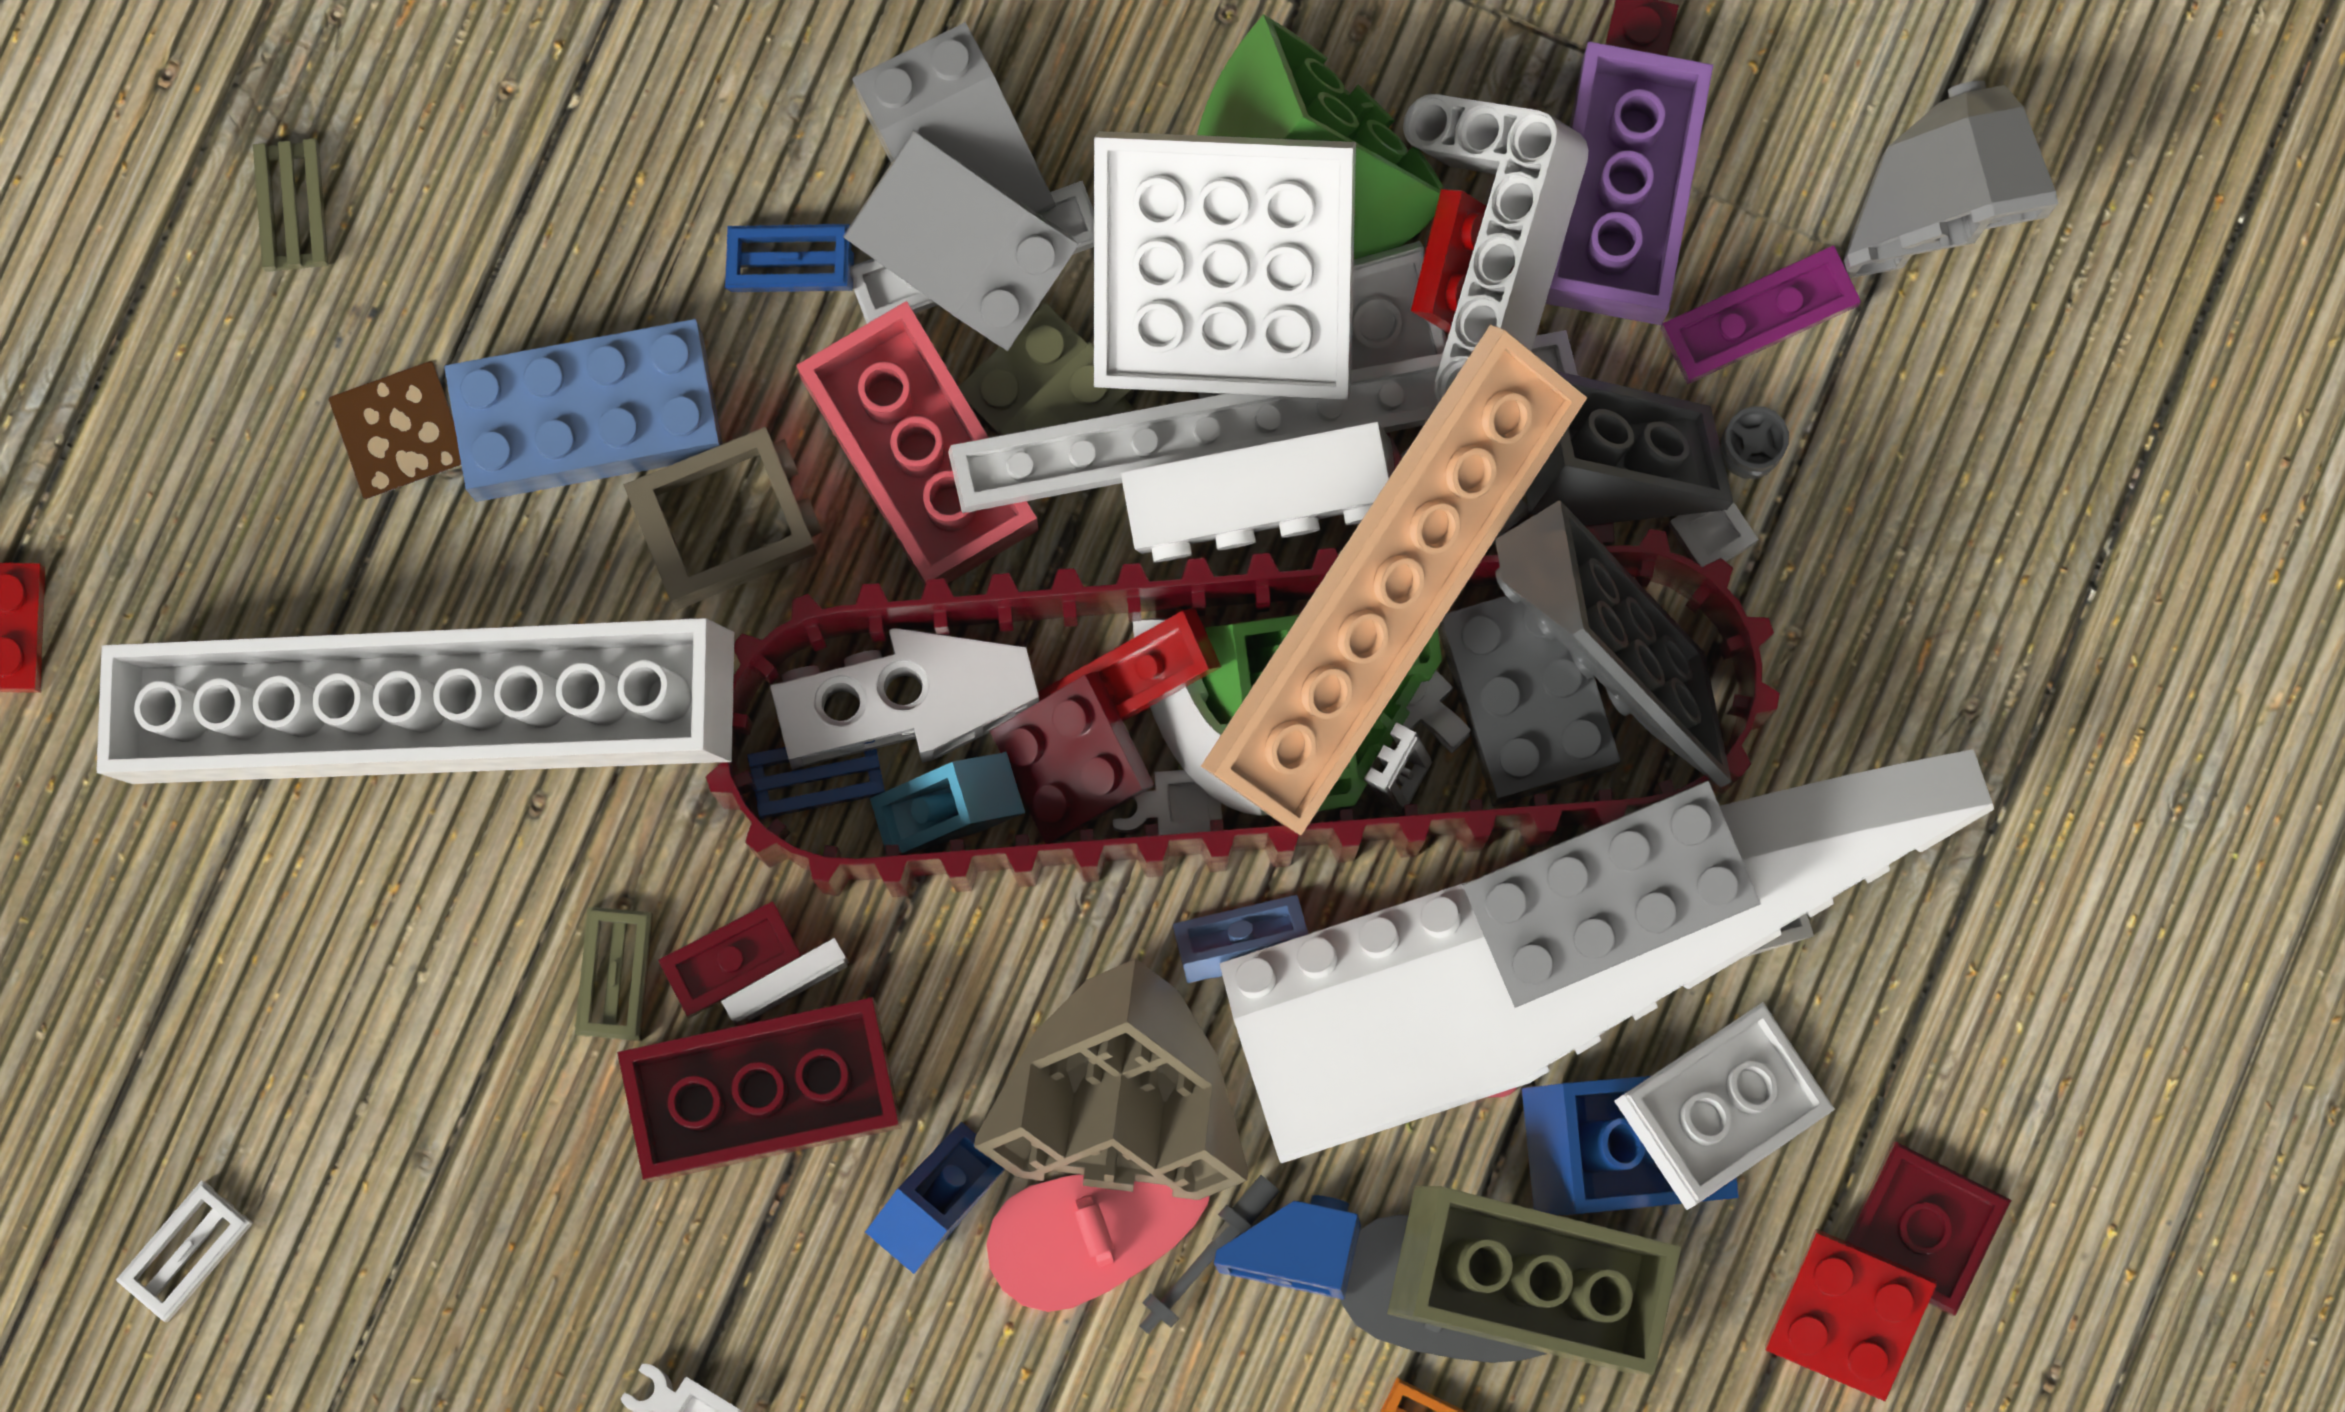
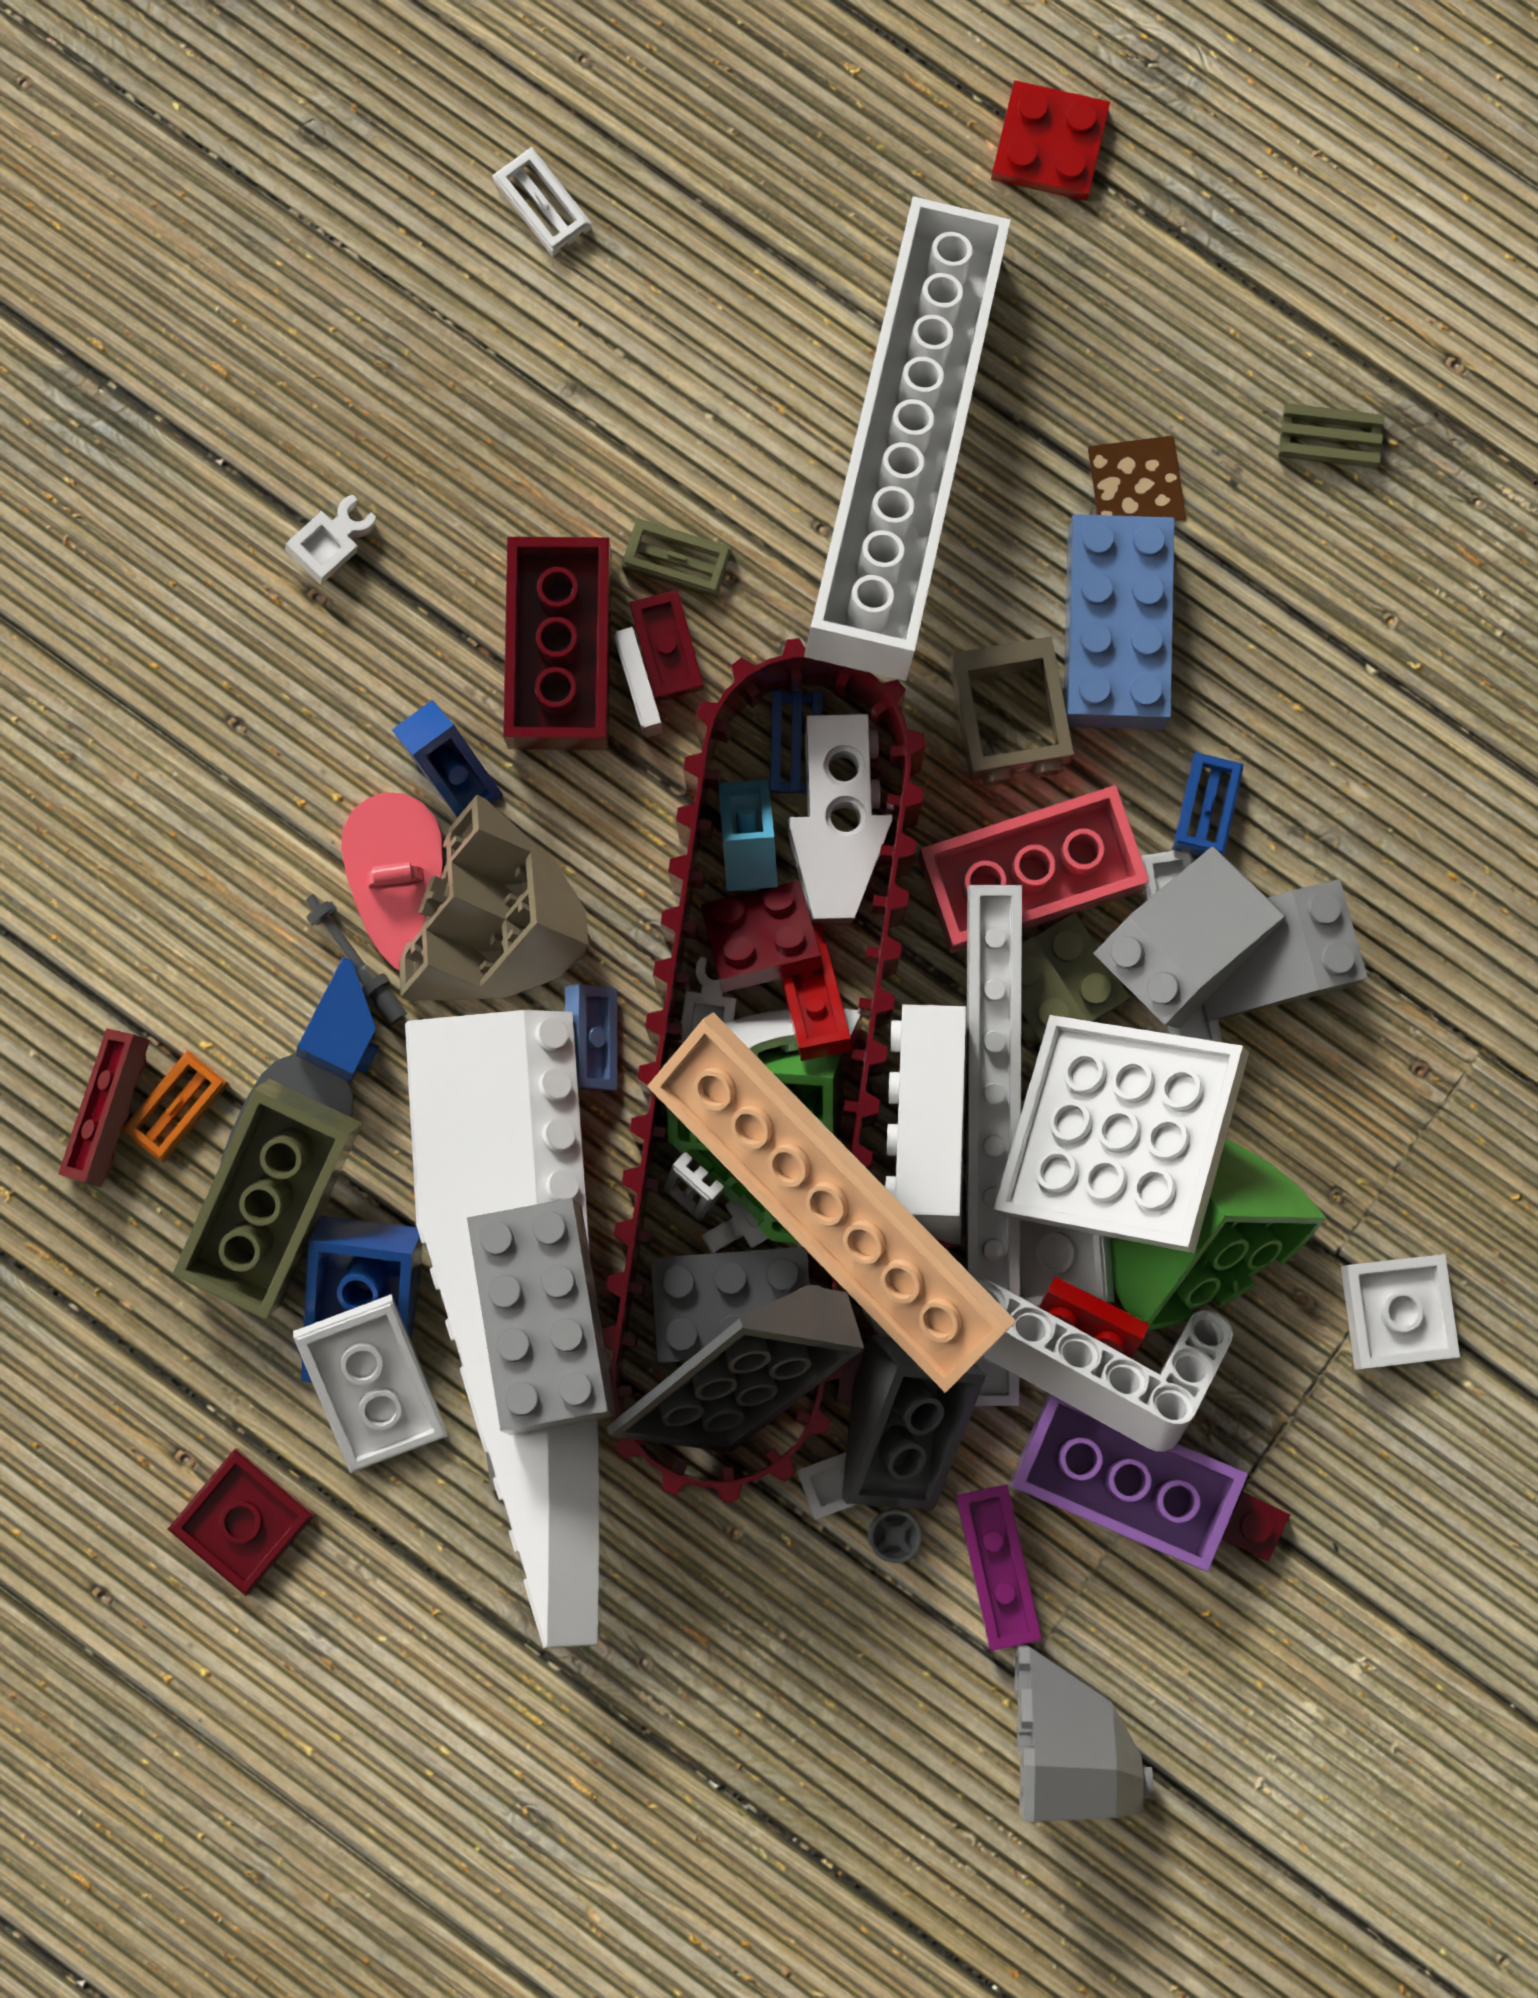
camera: 105 degrees right, 0 degrees up
red plate [1765,1229,1937,1402] -> none

